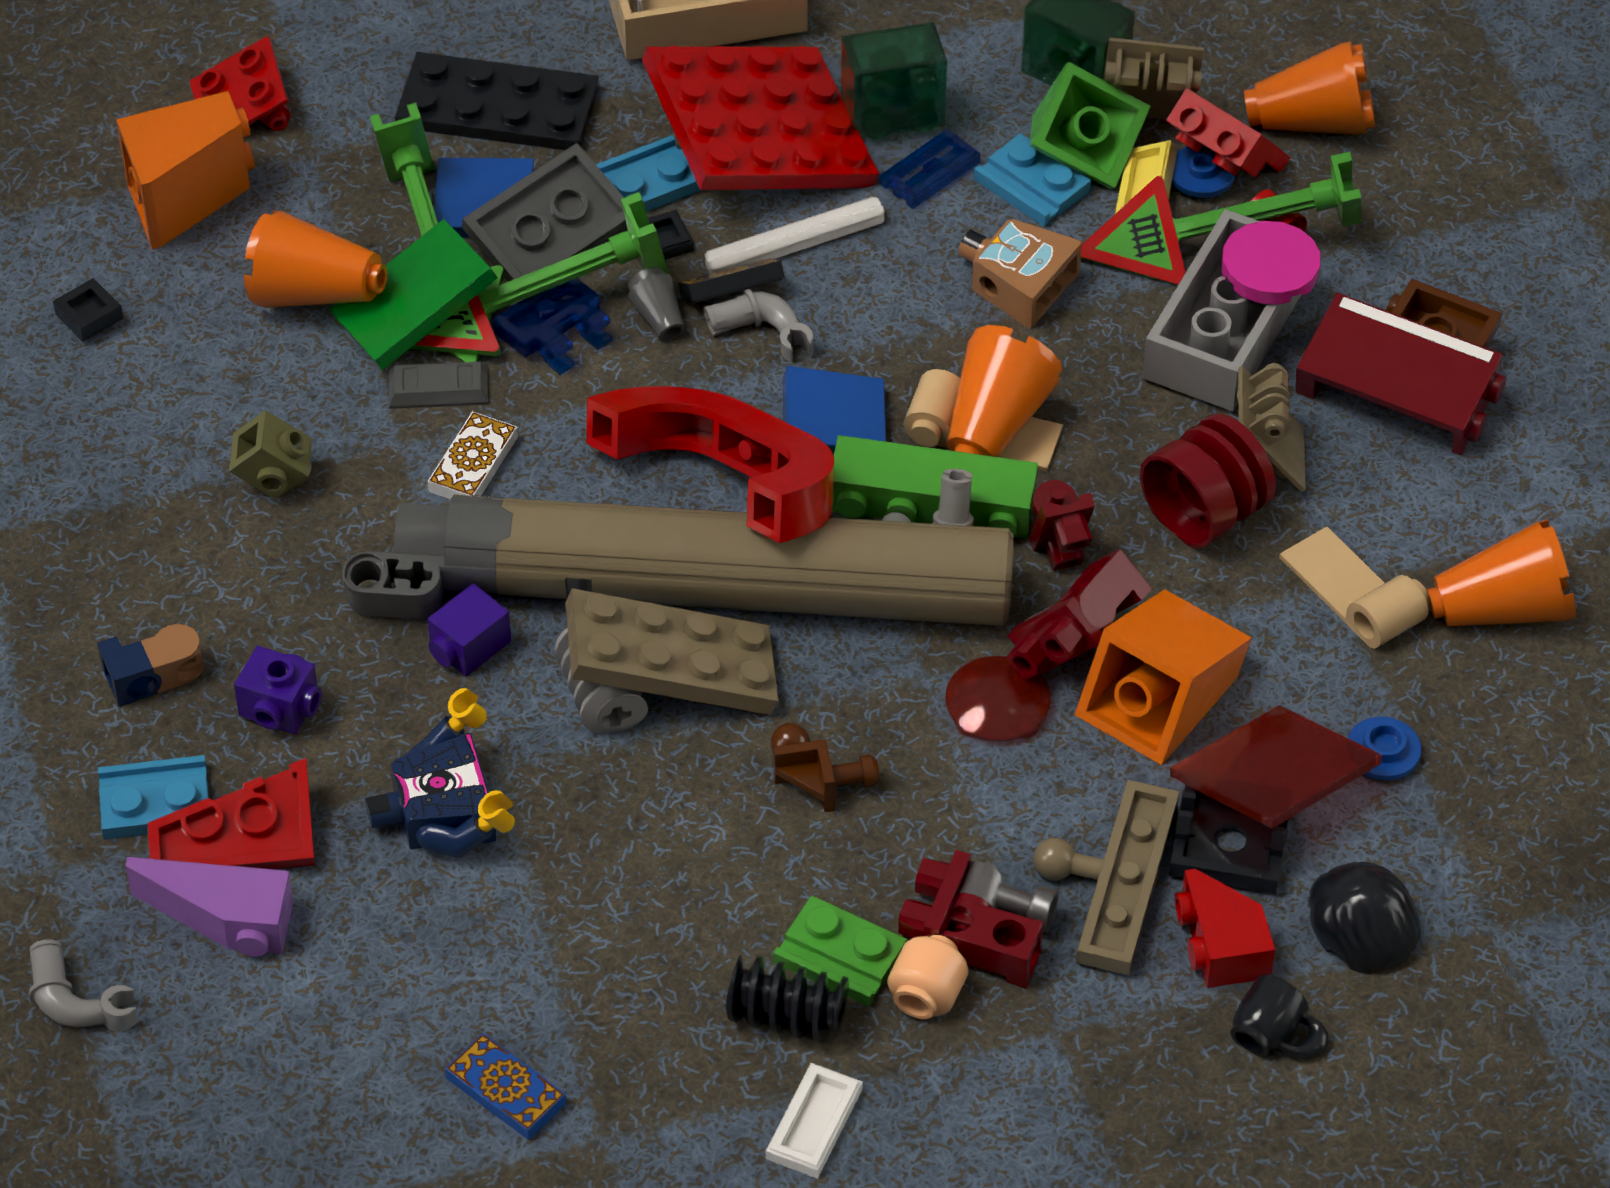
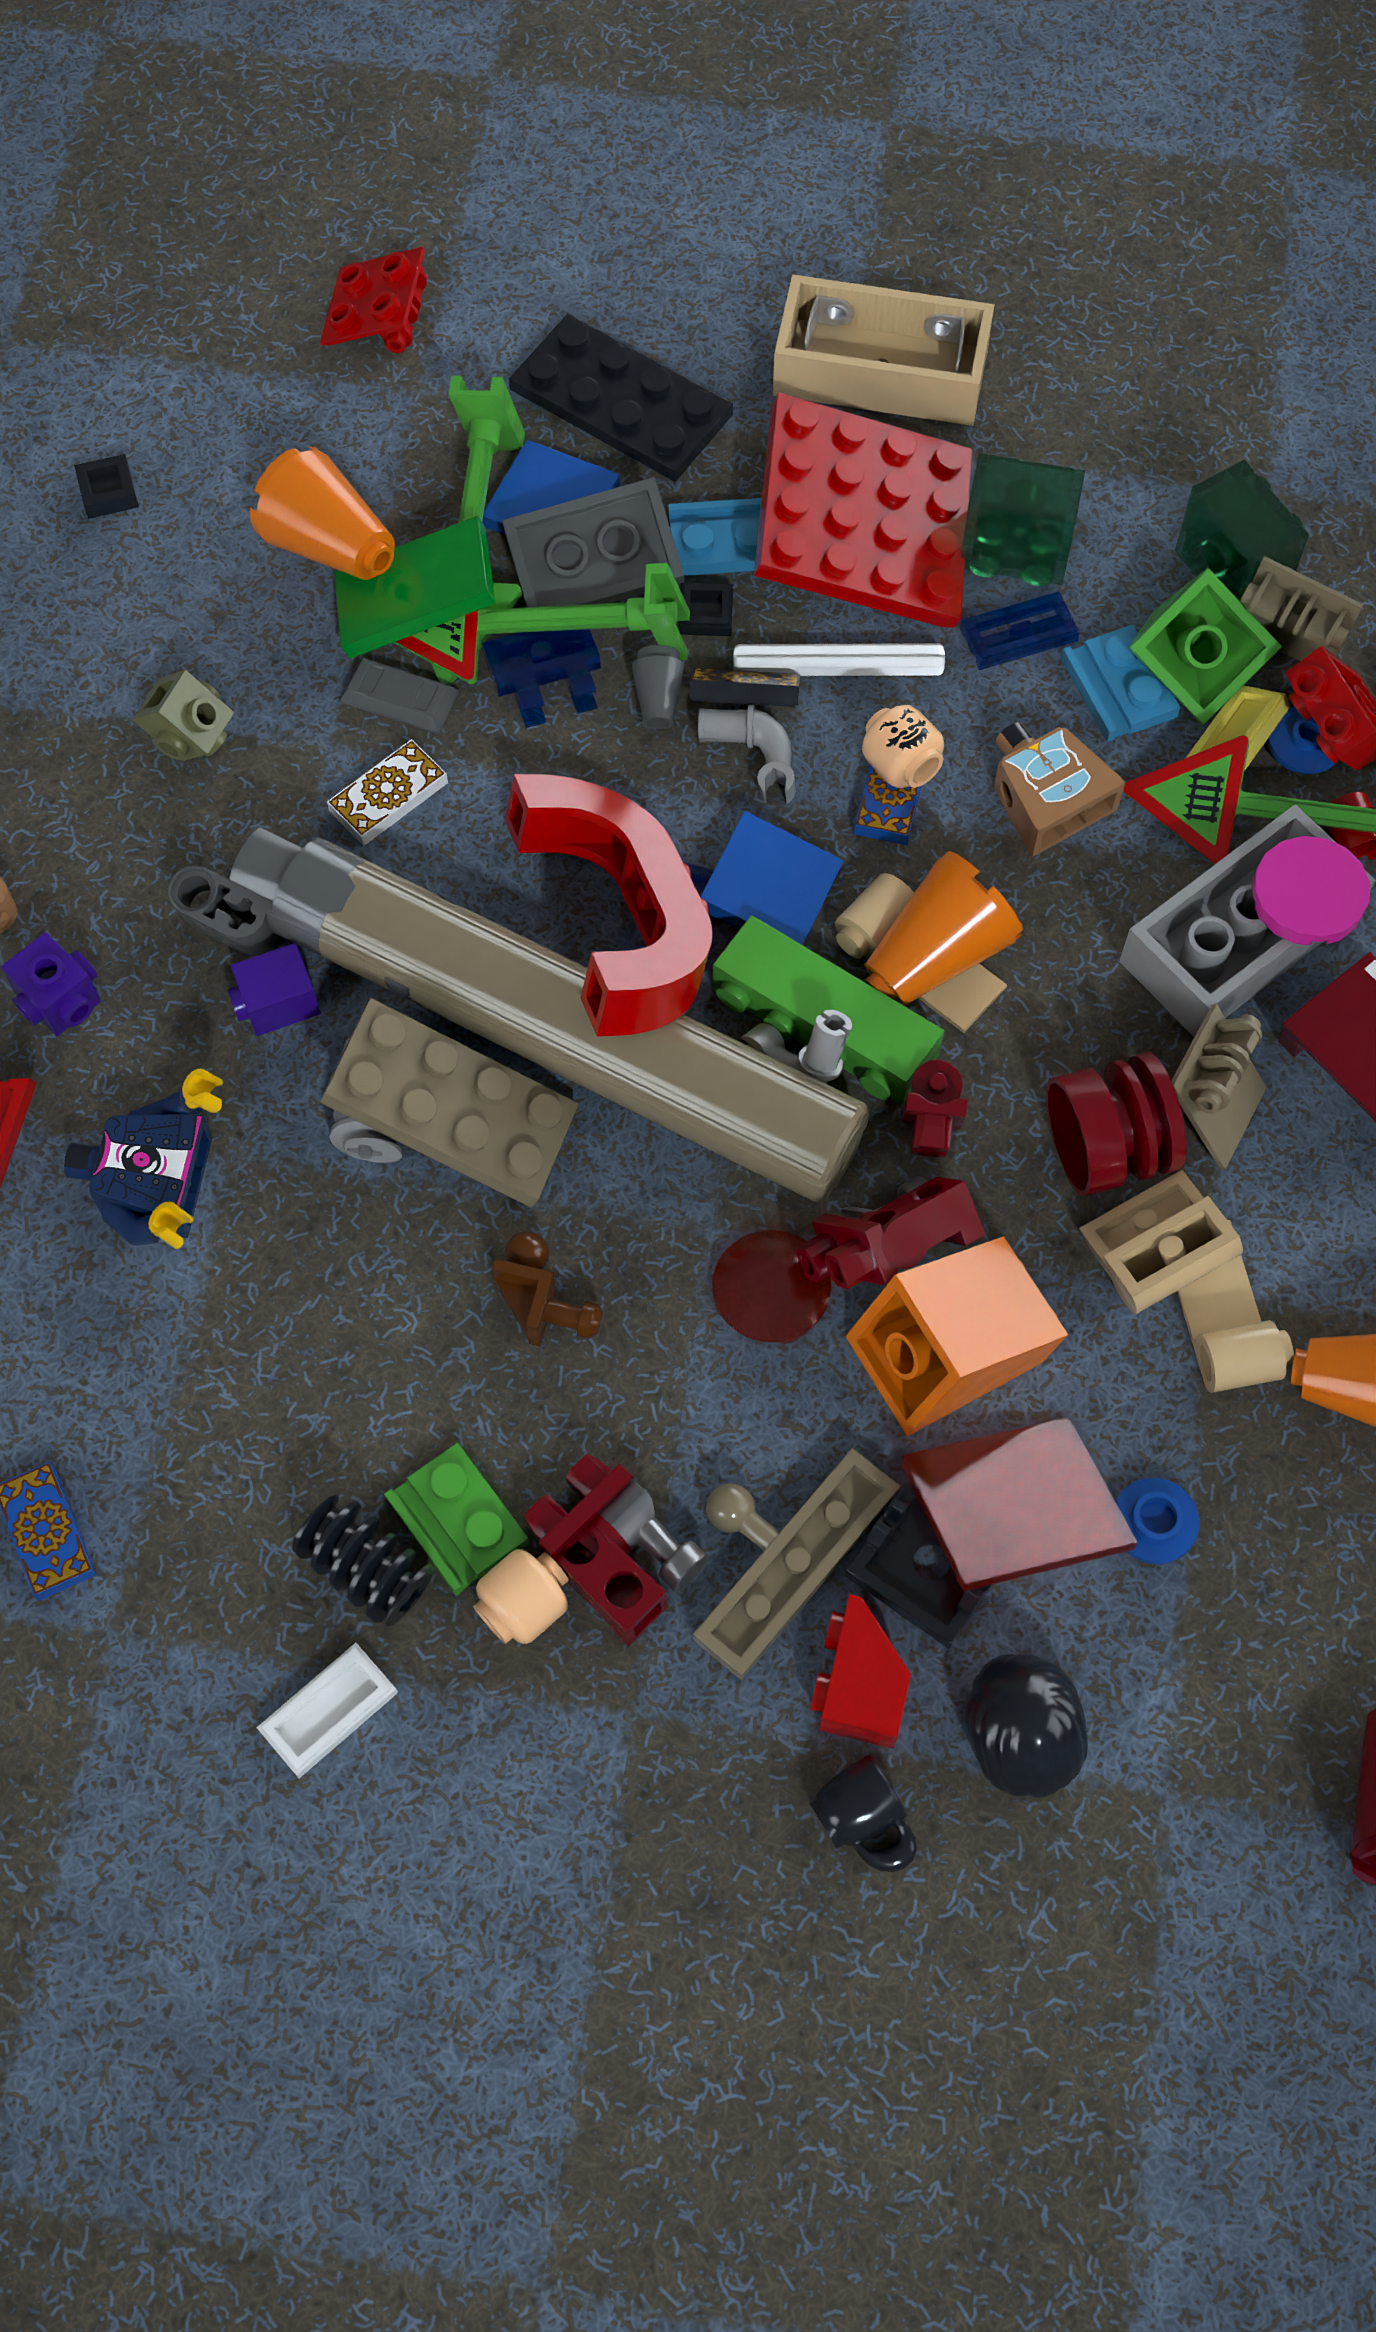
camera: 25 degrees right, 15 degrees up
orange slope [116,91,255,249] -> none
none -> tile [854,765,922,845]
none -> light nougat head [862,705,944,788]
none -> tan brick [1079,1170,1243,1314]

